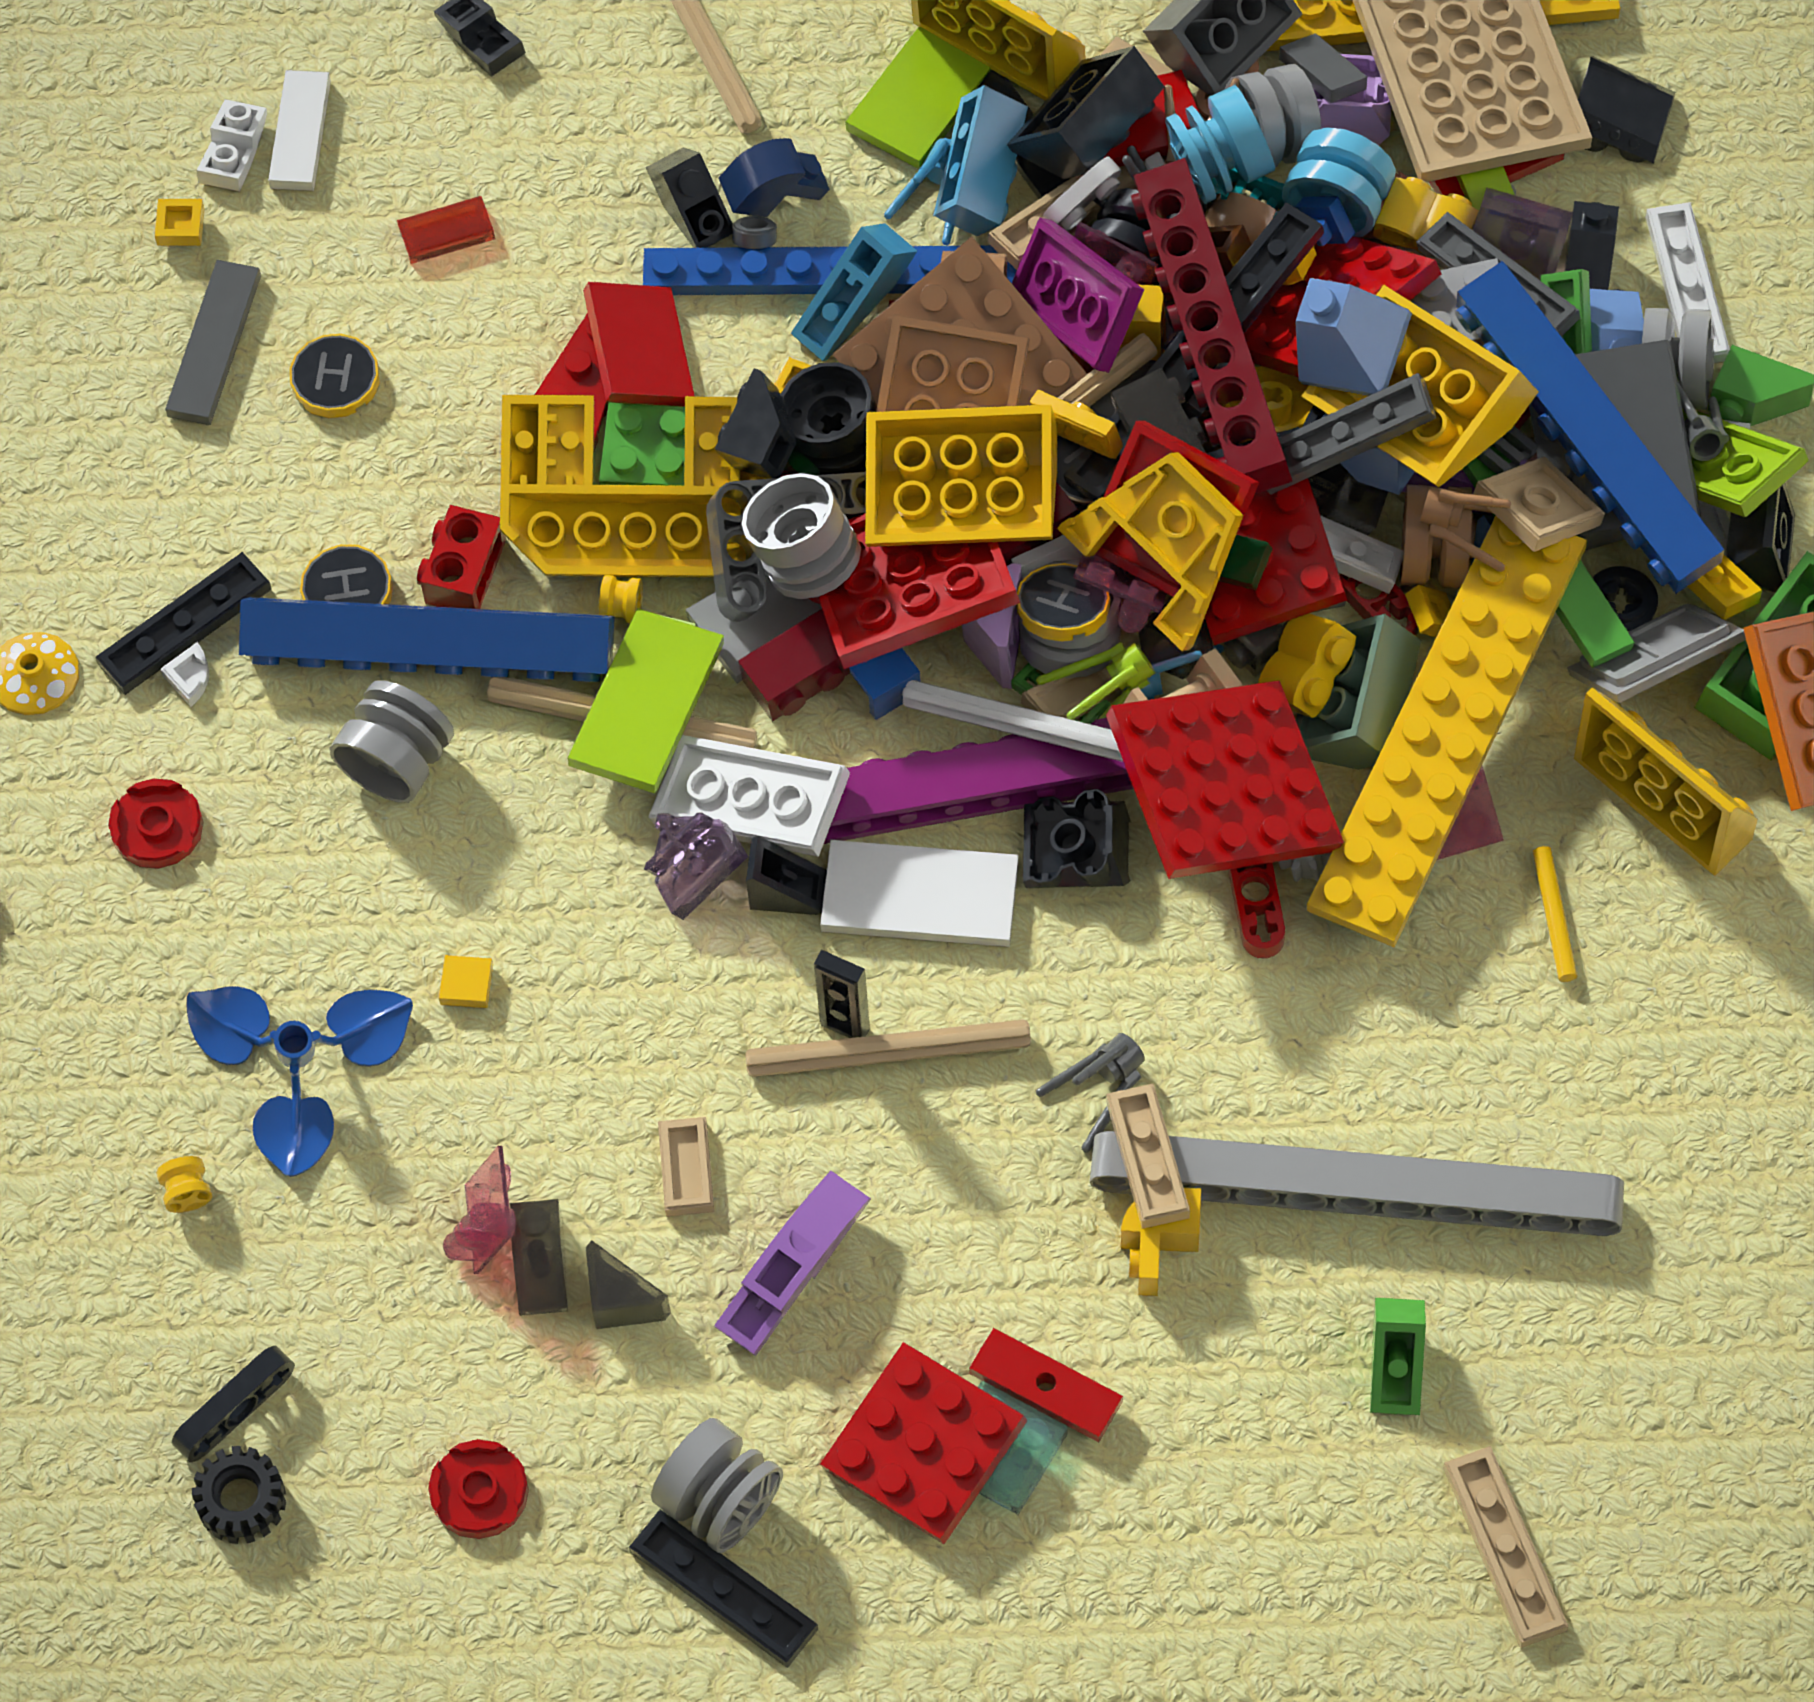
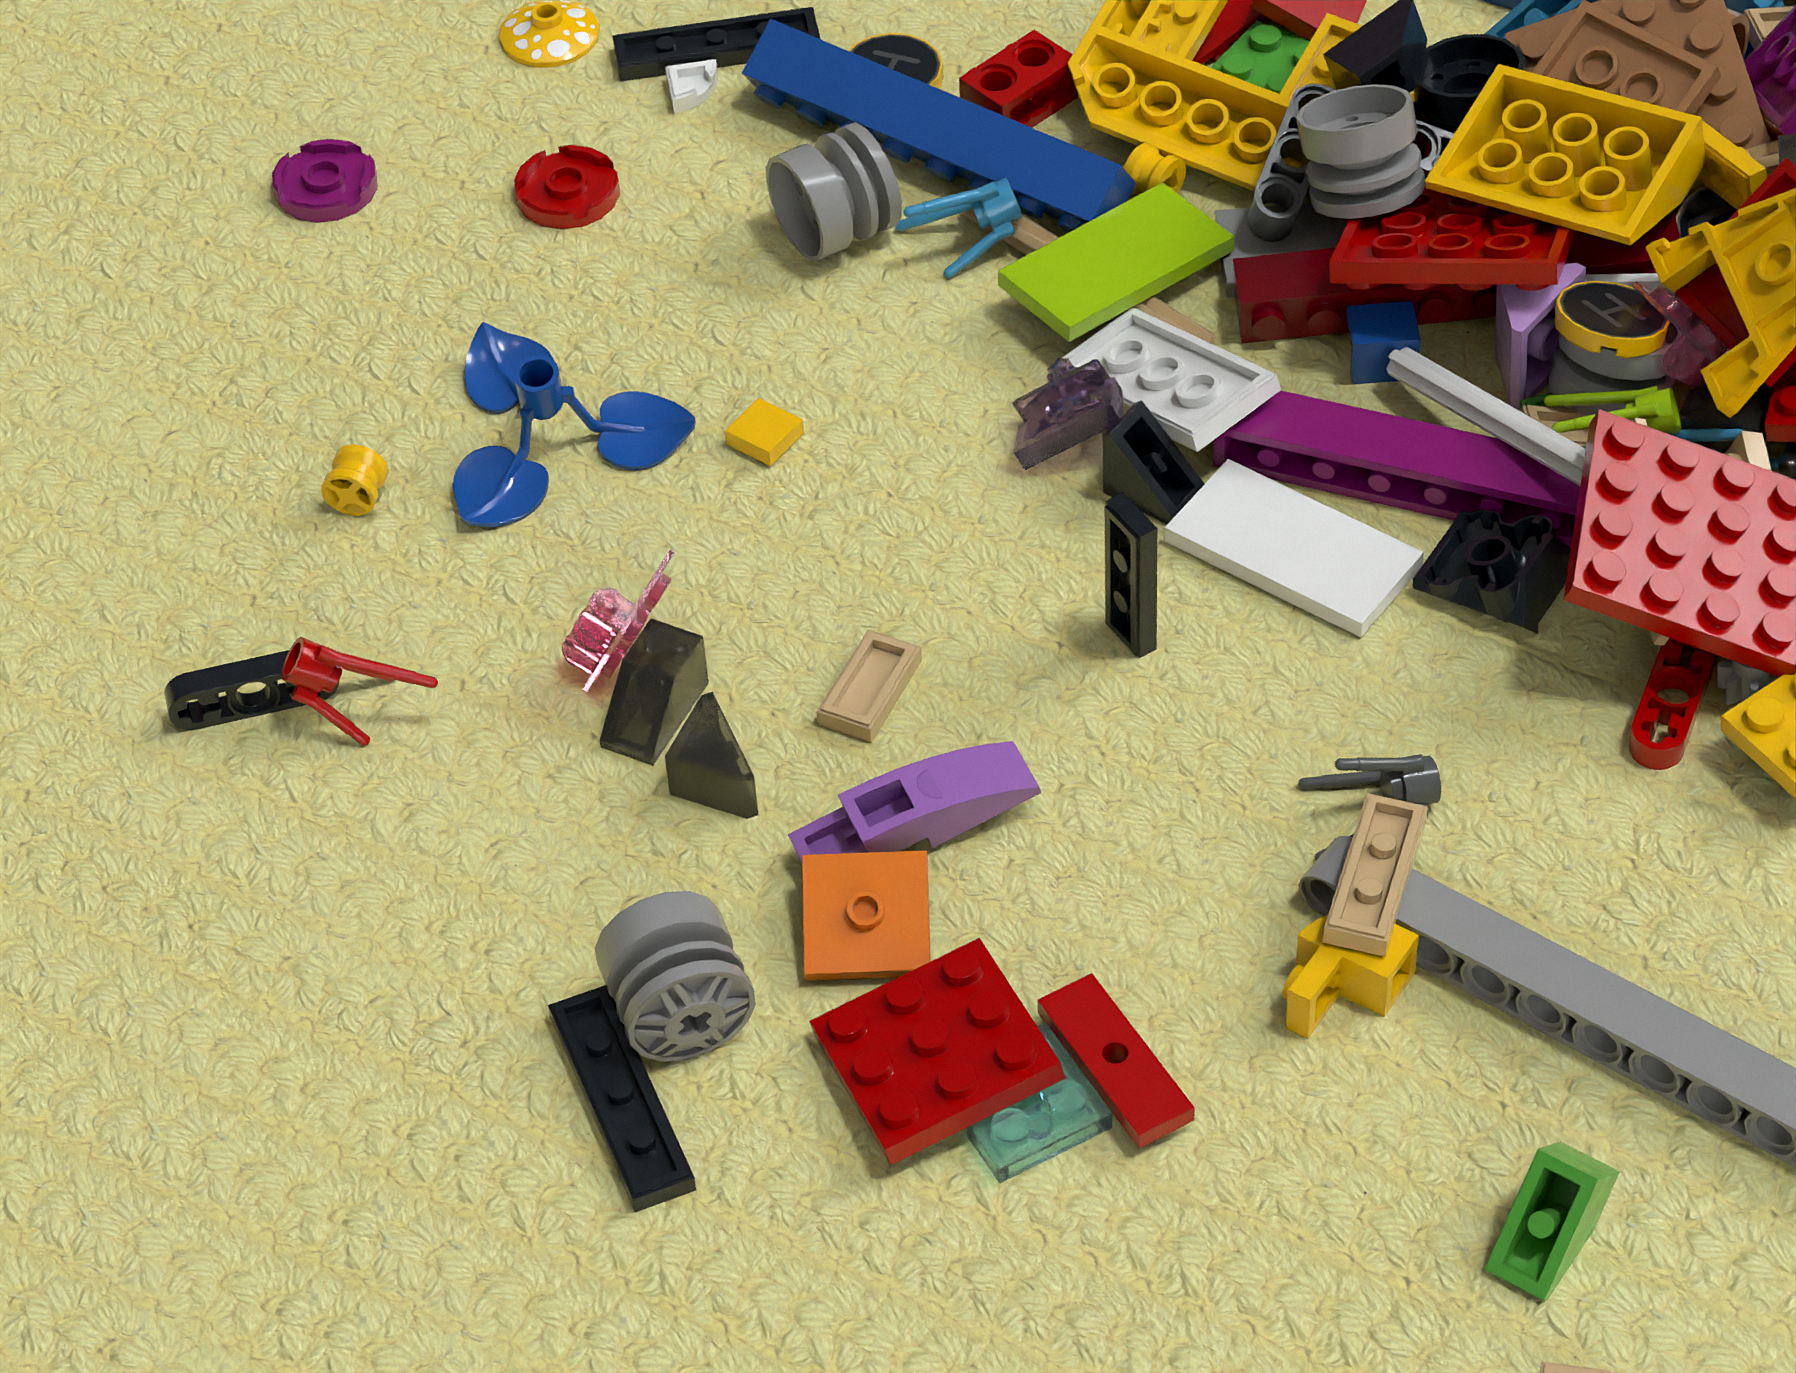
camera: 30 degrees right, 15 degrees down
black tyre [192,1446,286,1544] -> none
red tile [428,1439,529,1539] -> none
tan axle [745,1019,1031,1077] -> none
none -> red plant [281,636,438,746]
none -> orange plate [802,850,931,981]
none -> dark azure plant [895,178,1023,278]

